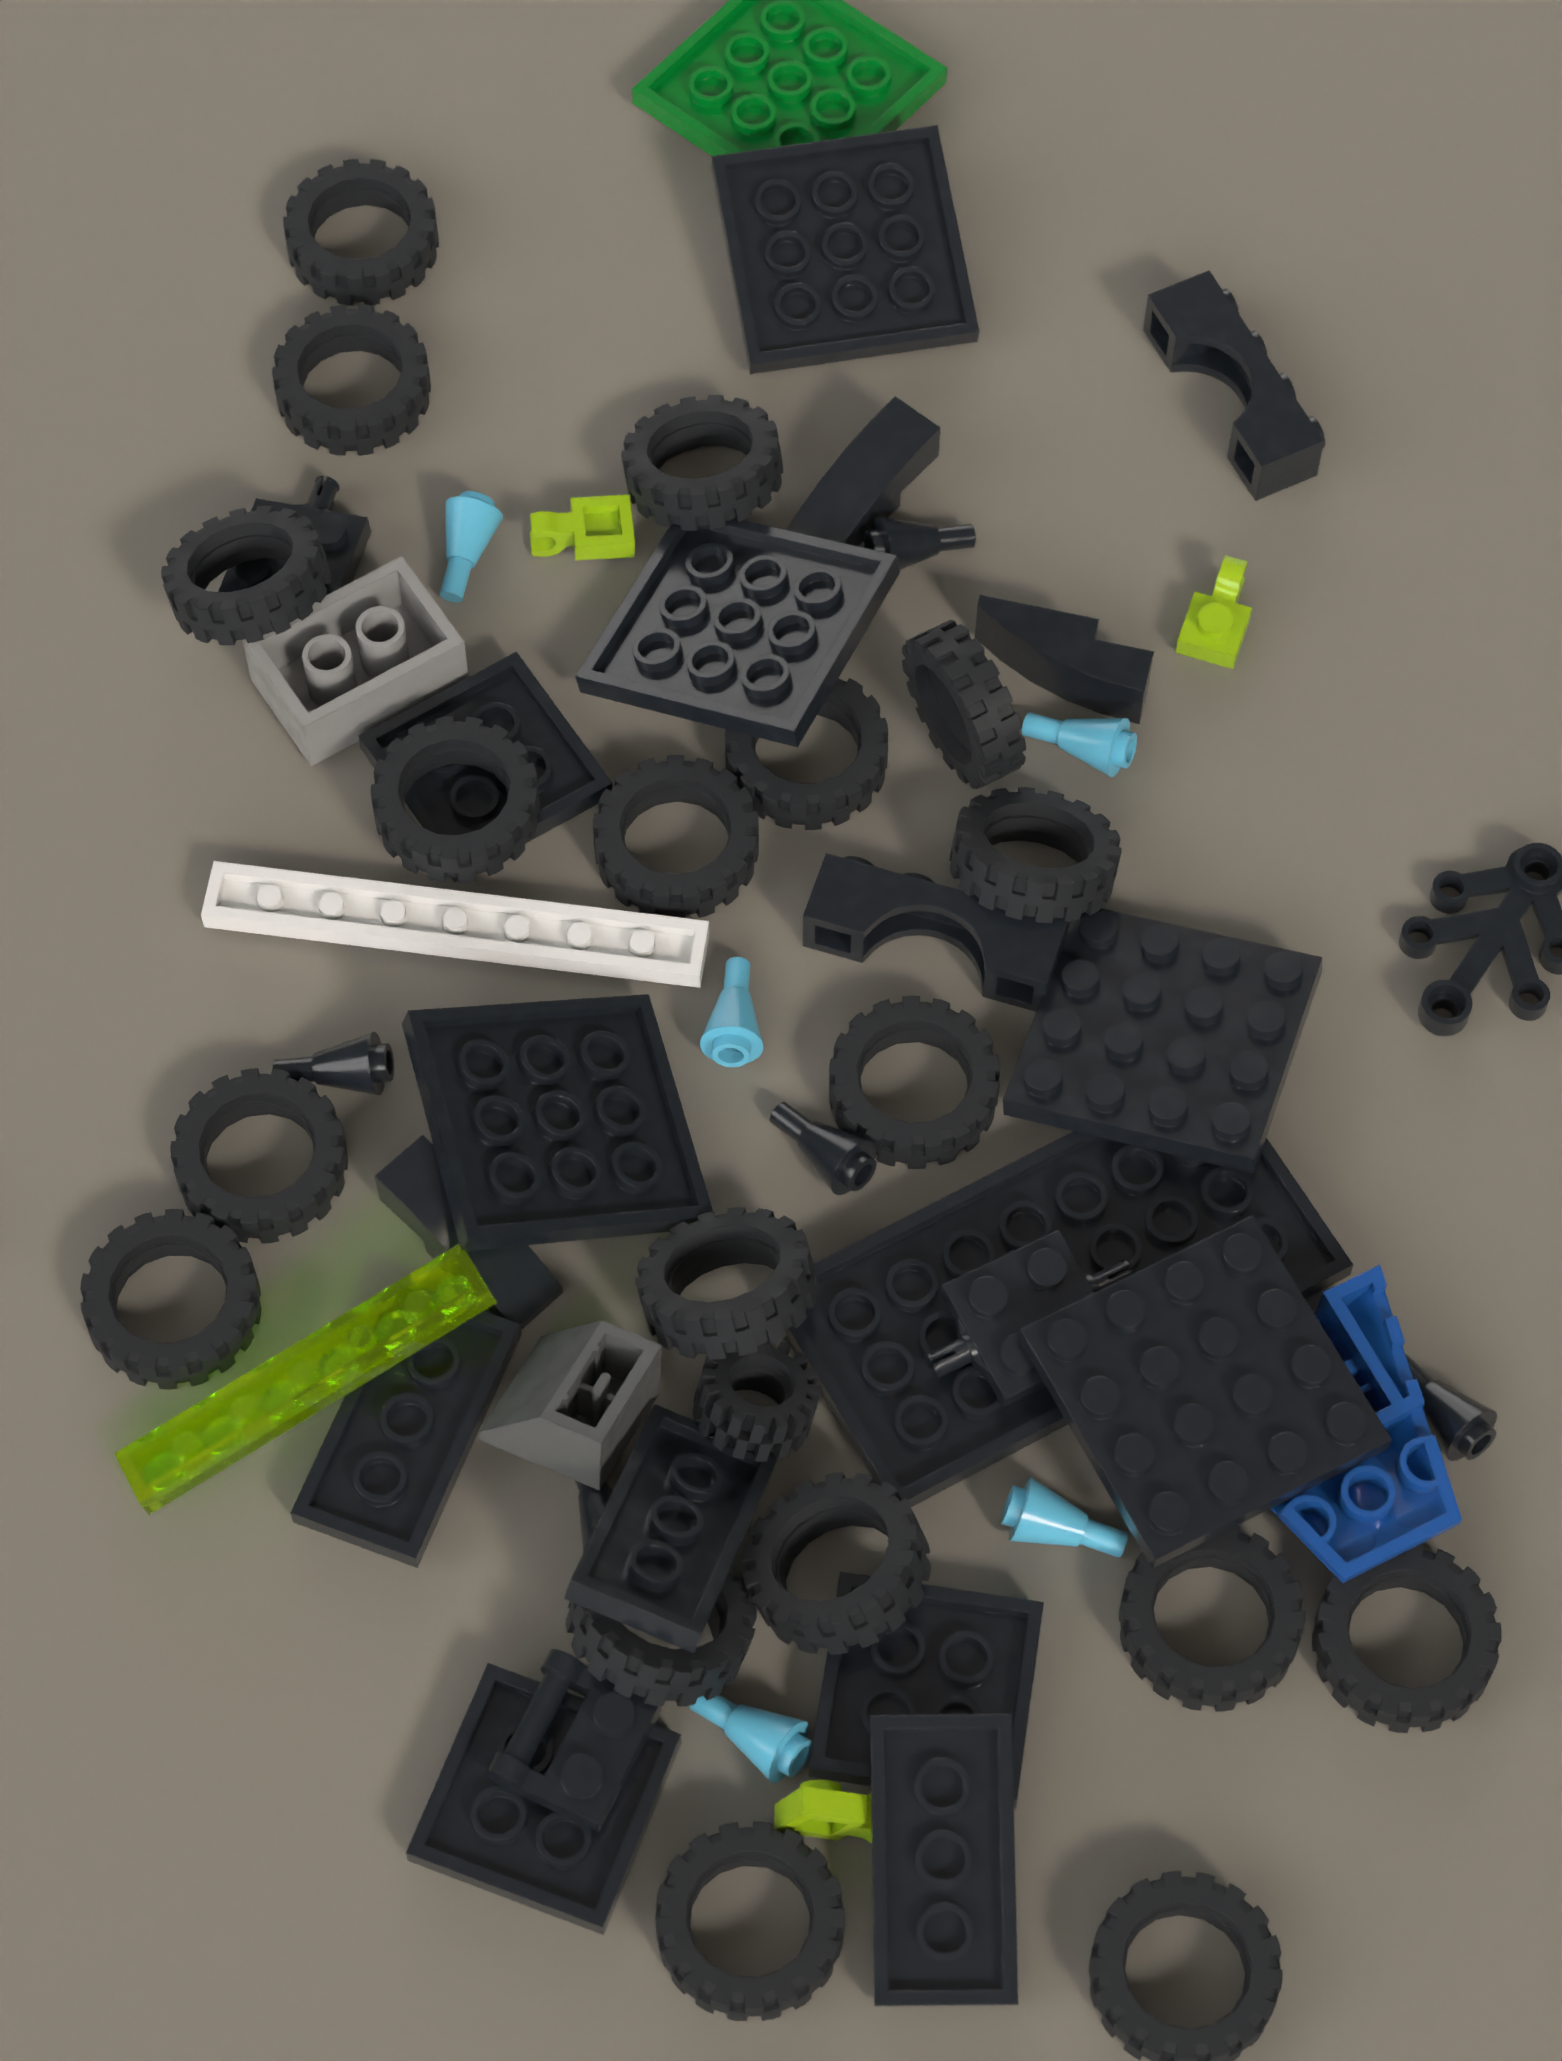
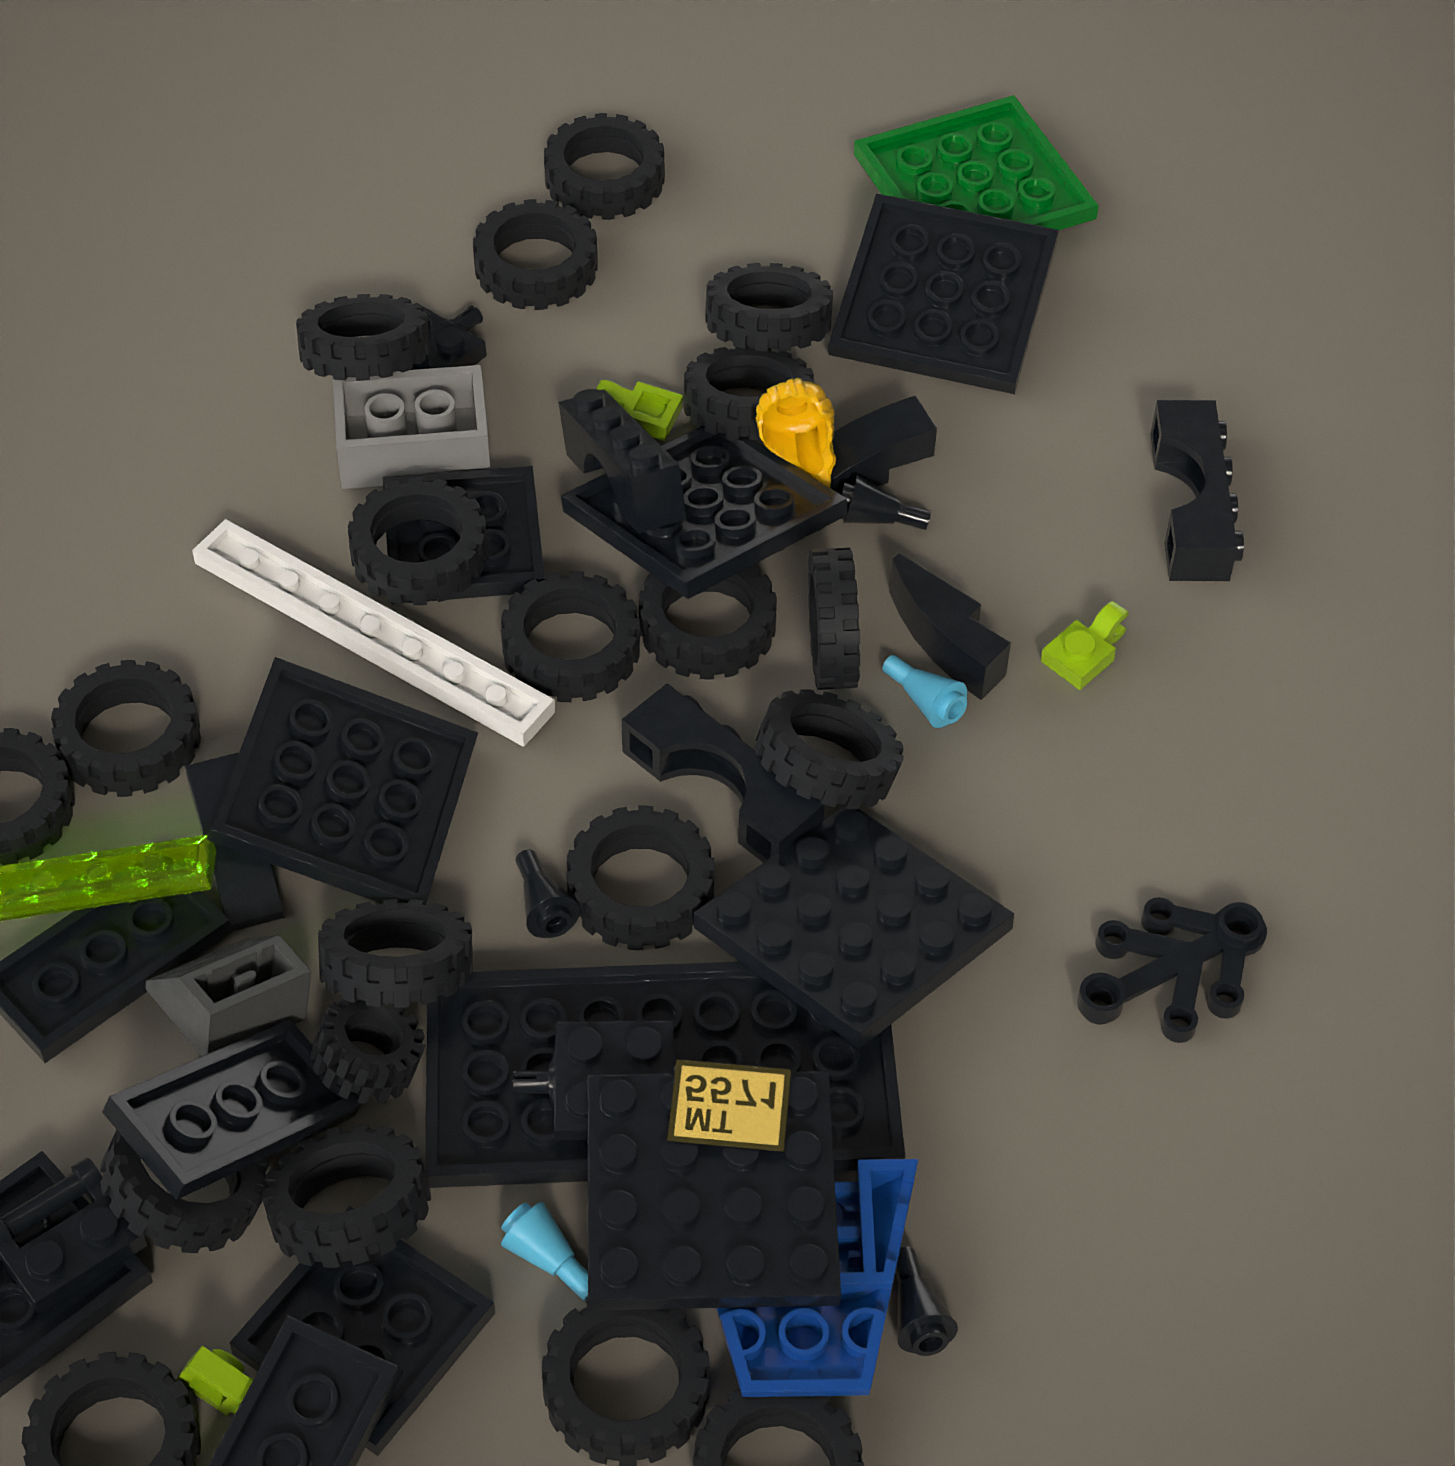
camera: 25 degrees right, 10 degrees down
black cone [273,1032,394,1095] -> none
medium azure cone [439,491,503,603] -> none
medium azure cone [690,1694,813,1783] -> none
medium azure cone [700,957,764,1067] -> none
none -> black arch [558,389,686,533]
none -> clear yellow sticker [667,1060,791,1152]
none -> black tyre [705,263,833,352]
none -> yellow hair [756,378,836,488]

